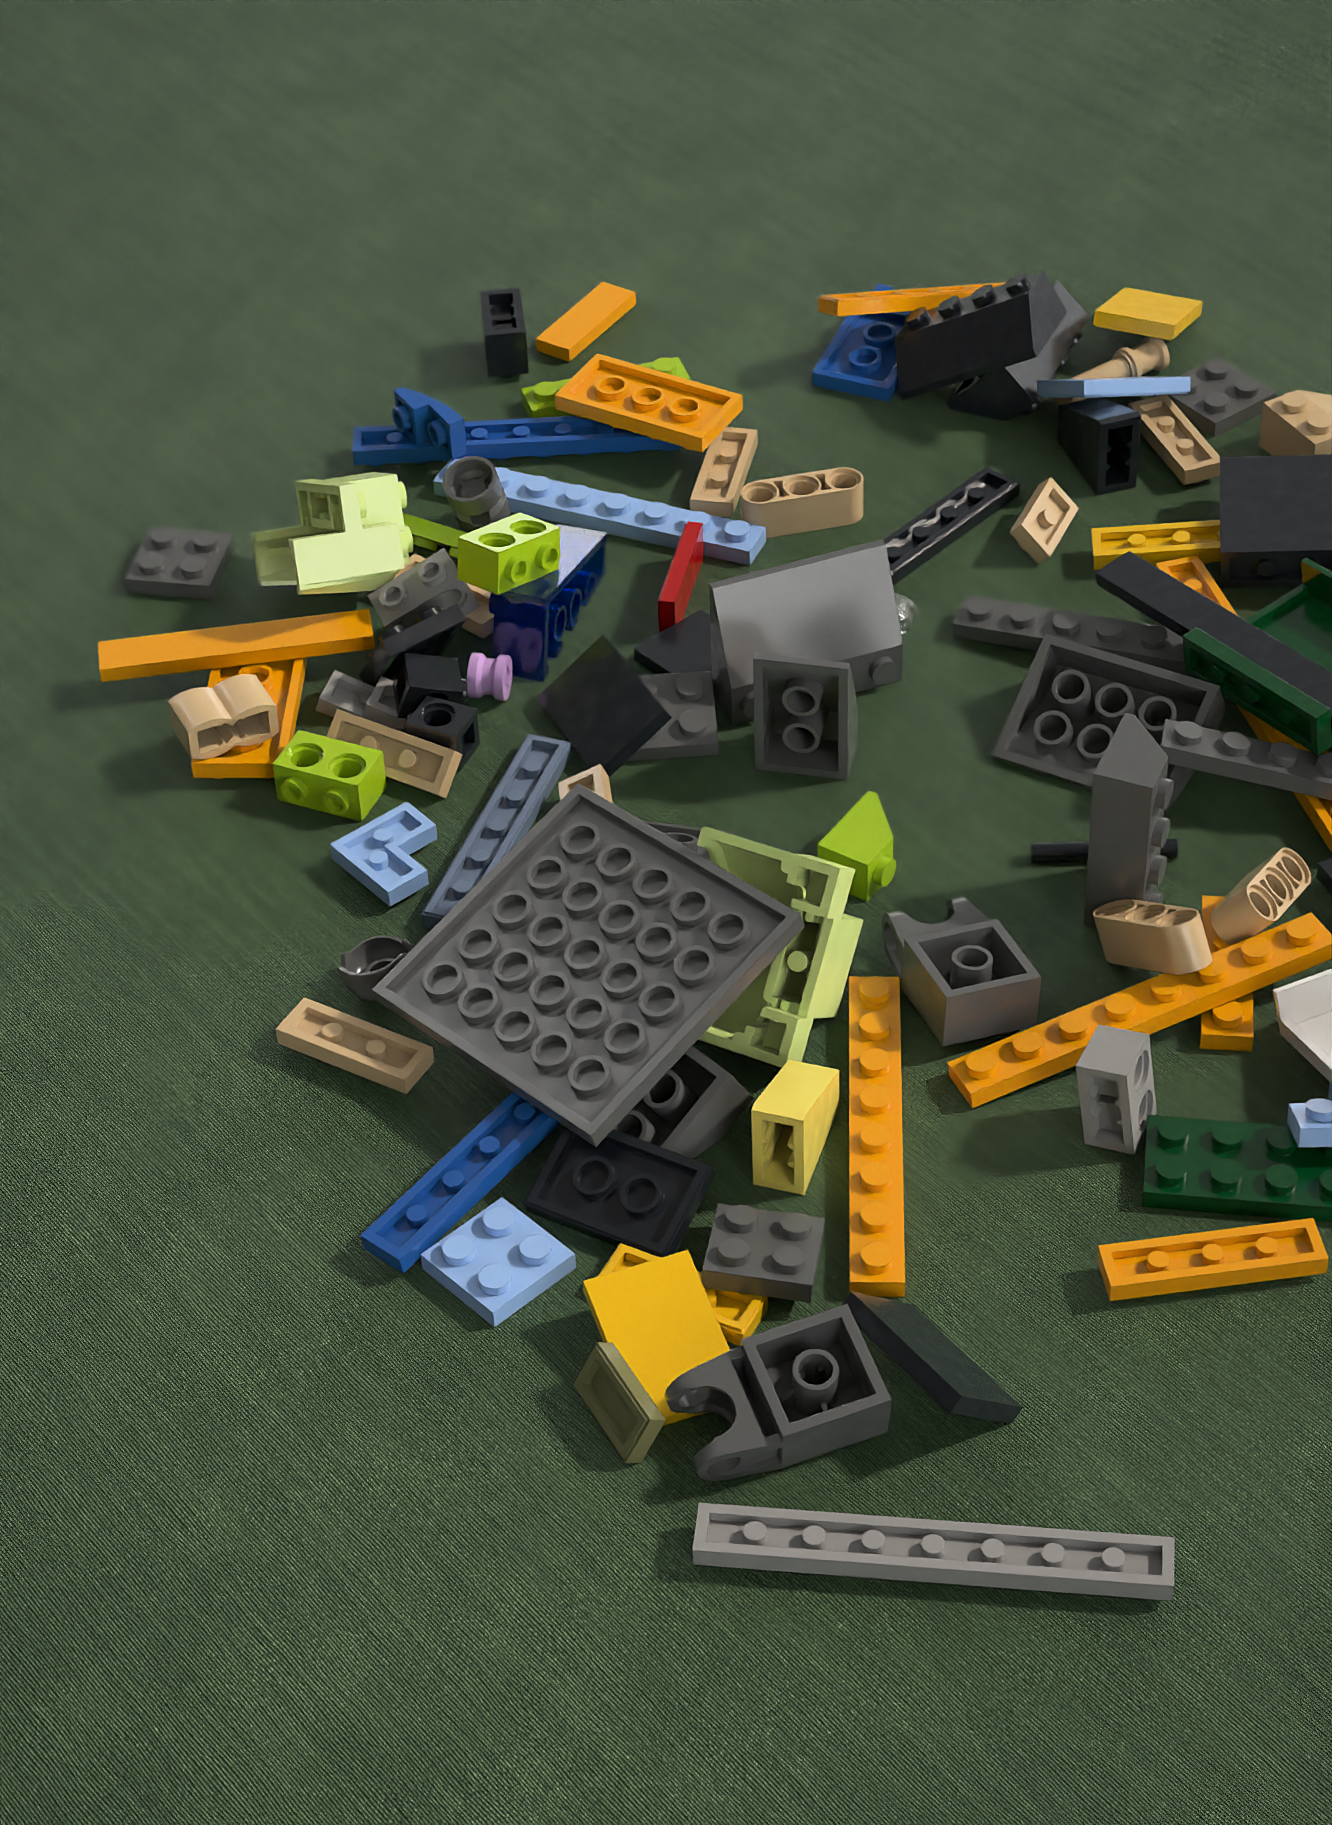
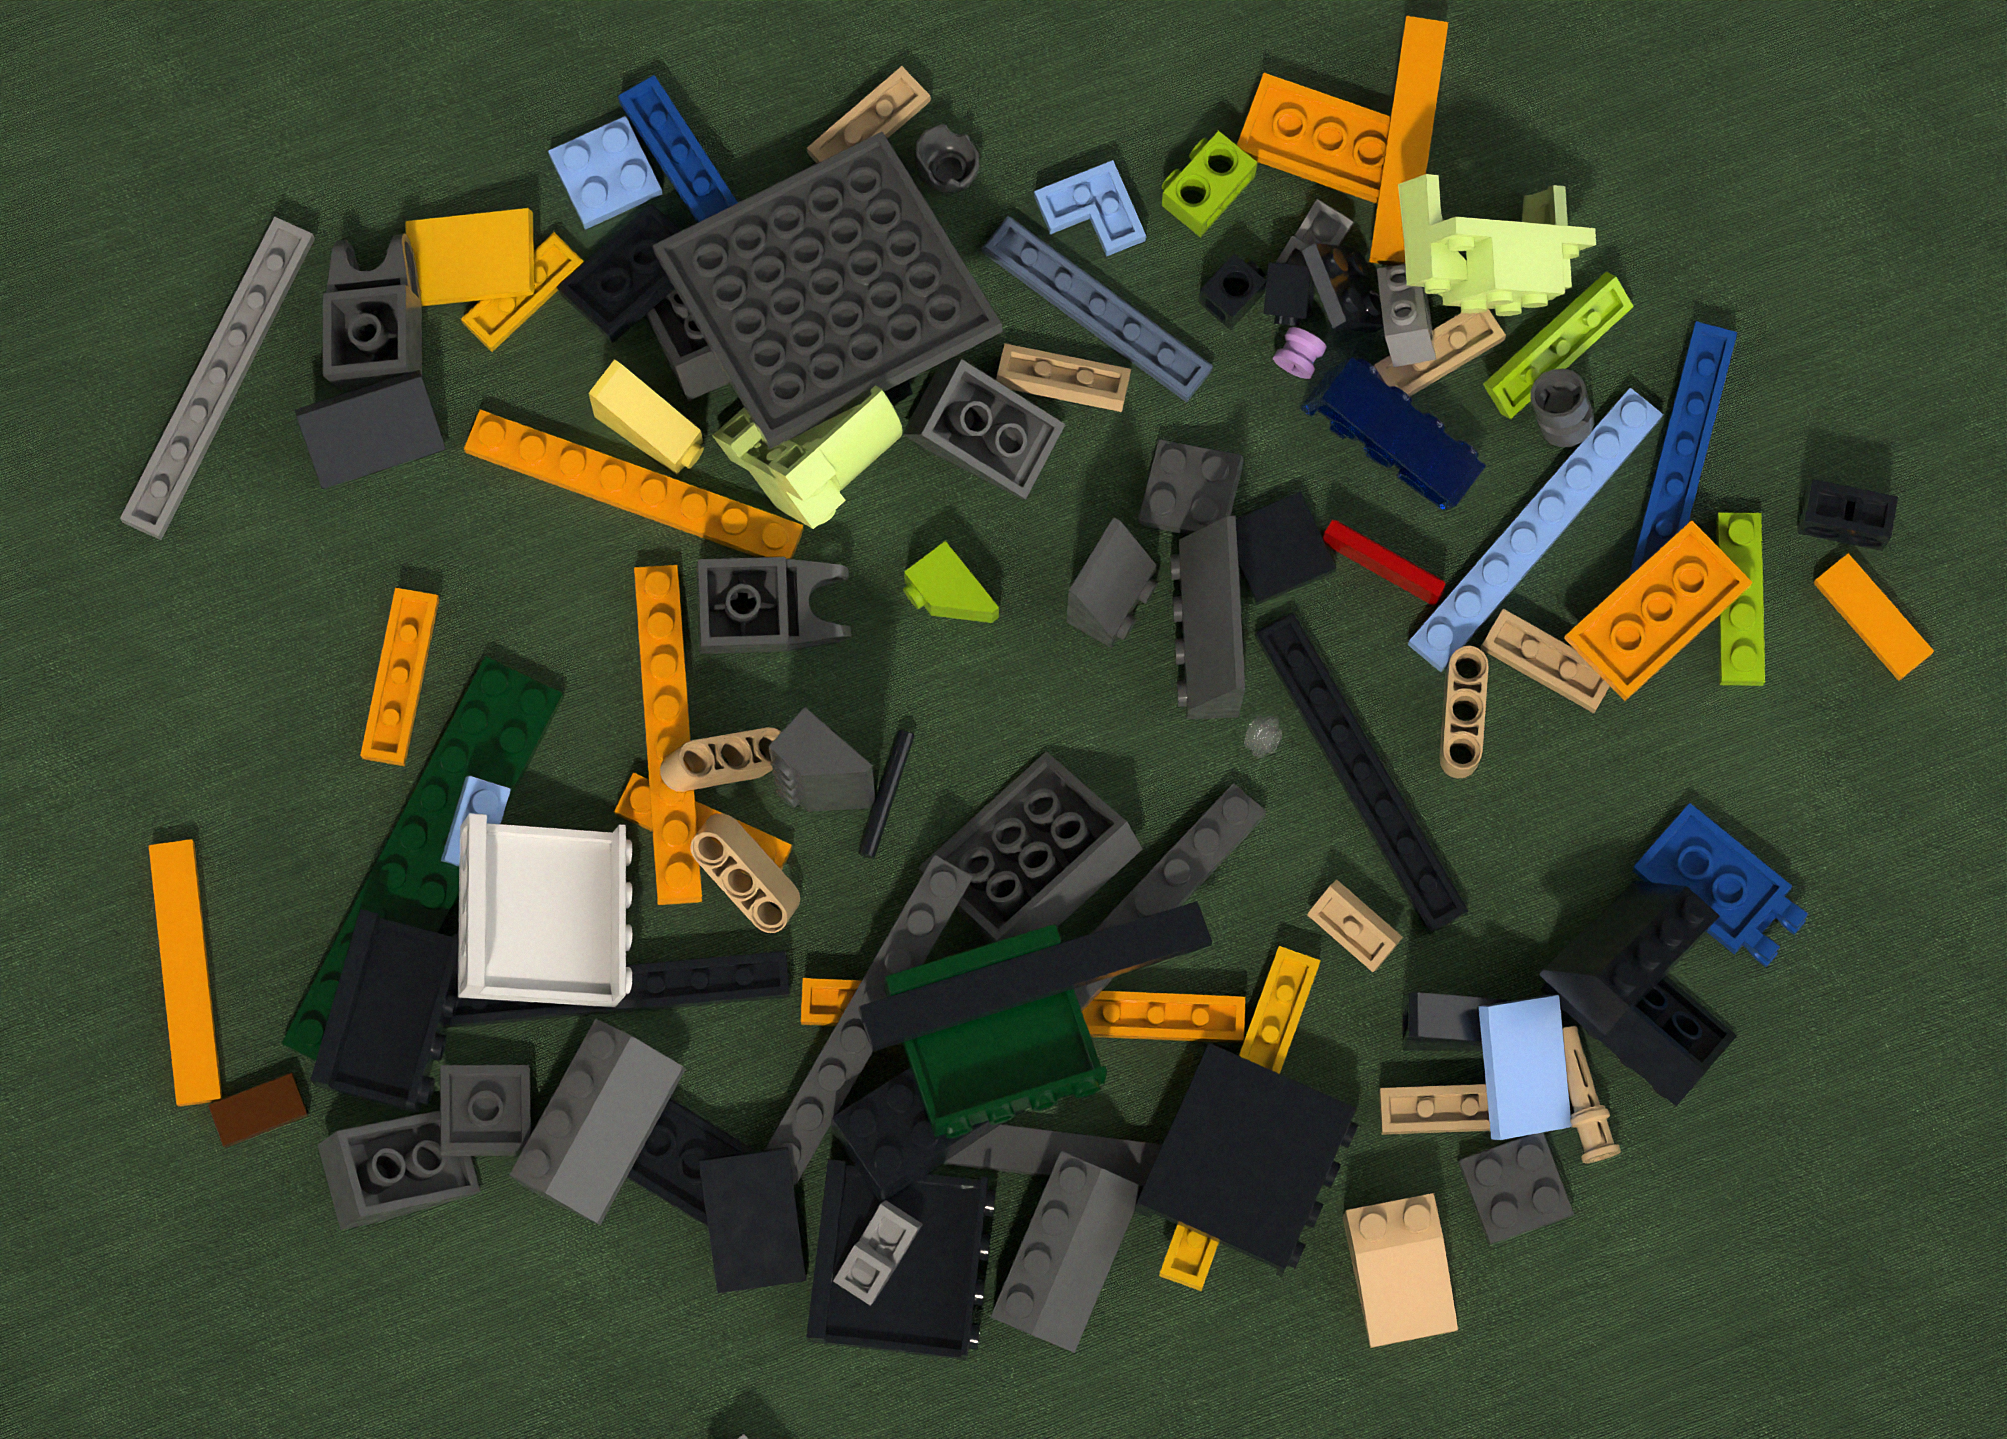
camera: 105 degrees right, 35 degrees up
dark grey plate [125,527,235,600] -> none
tan brick [168,674,279,759] -> none
tan plate [327,709,463,798] -> none
blue slope [392,387,467,460] -> none
lime brick [457,512,560,595] -> none
black tile [537,635,672,777] -> none
olive tile [574,1342,666,1463] -> none
dark grey plate [701,1203,825,1303] -> none
light orange tile [818,282,1006,316] -> none
light grey brick [1076,1025,1157,1155] -> none
yellow tile [1093,287,1203,340] -> none

